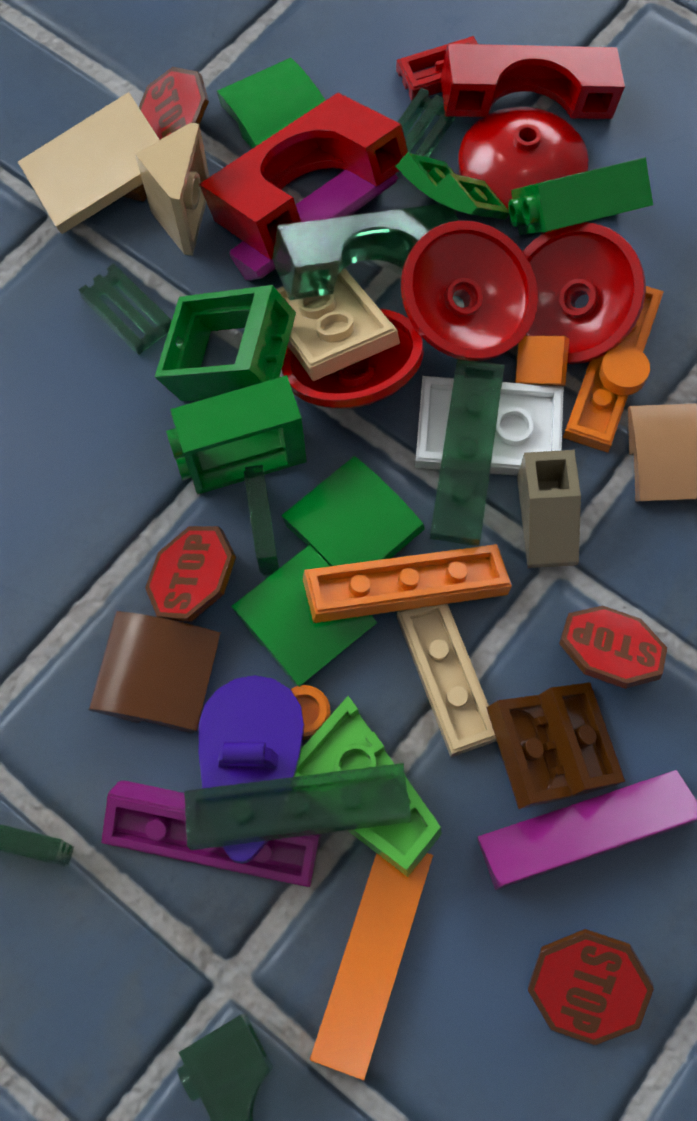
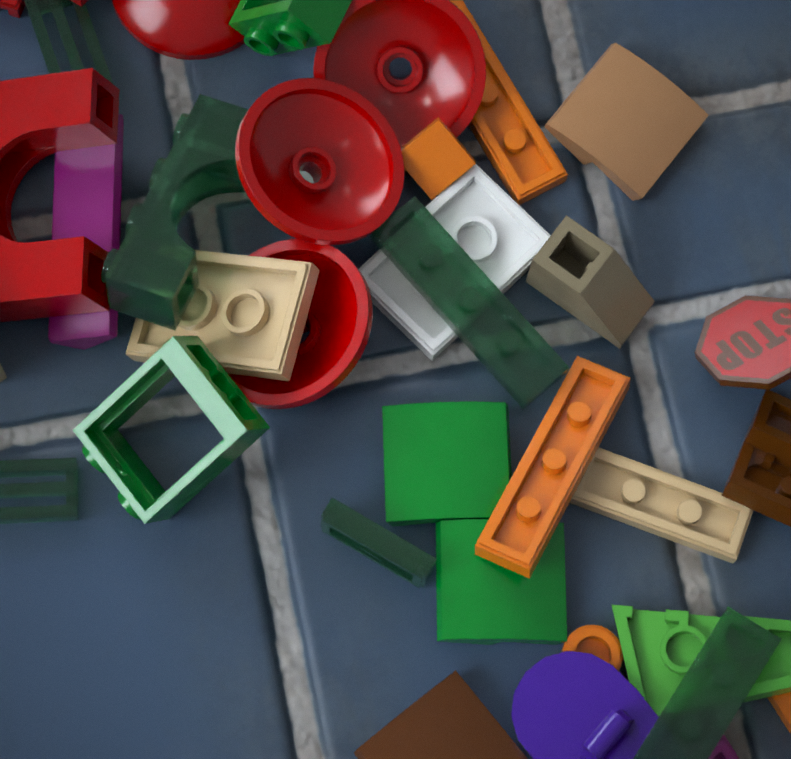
camera: 60 degrees left, 5 degrees up
piece [145,526,236,622] -> none
green window [166,375,307,495] -> none
green slope [396,153,509,220] -> none
orange tile [599,345,650,395] -> none

